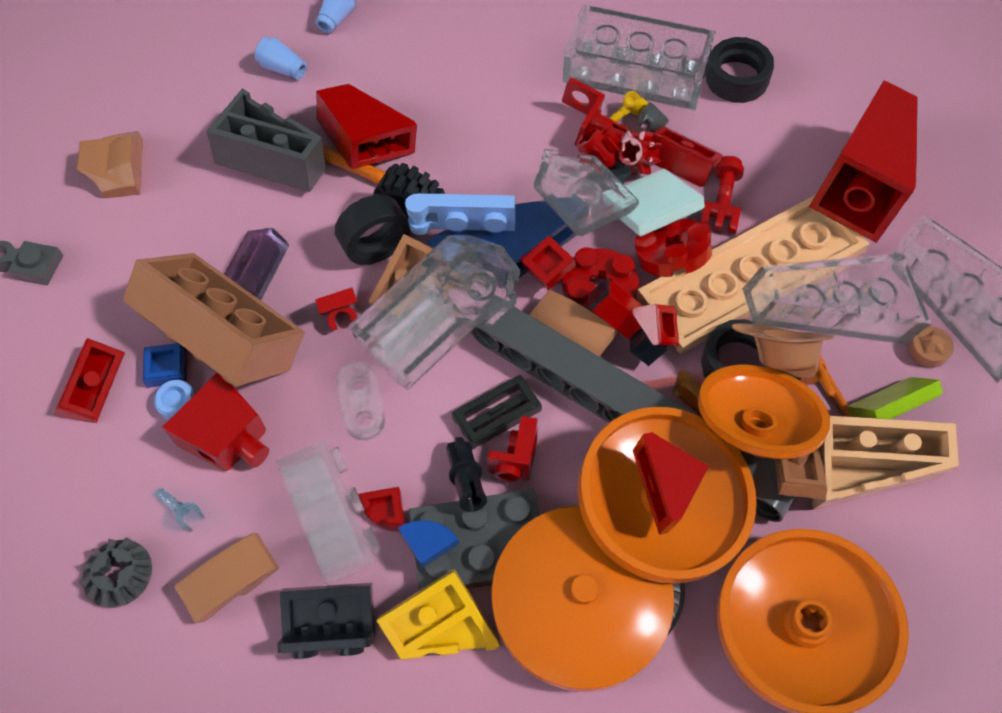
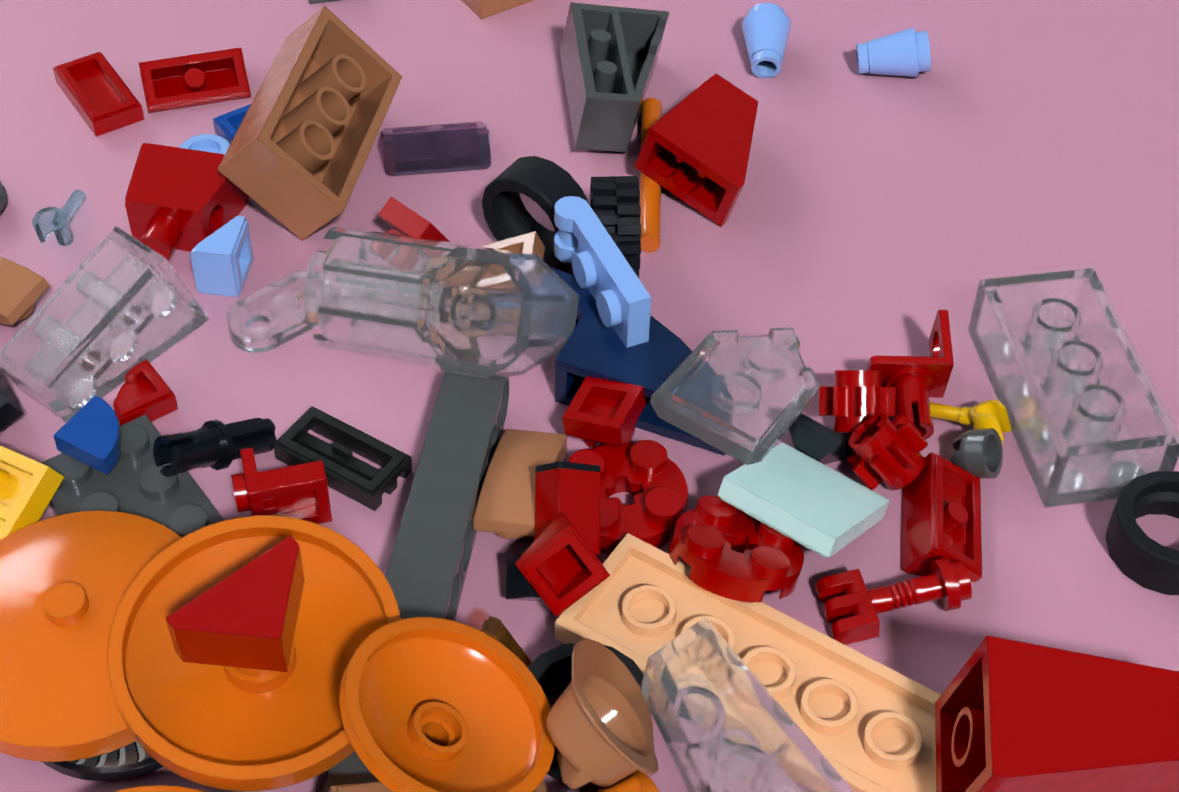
camera: 60 degrees right, 15 degrees down
none -> red tile [53,52,145,137]
none -> light blue slope [190,216,254,297]

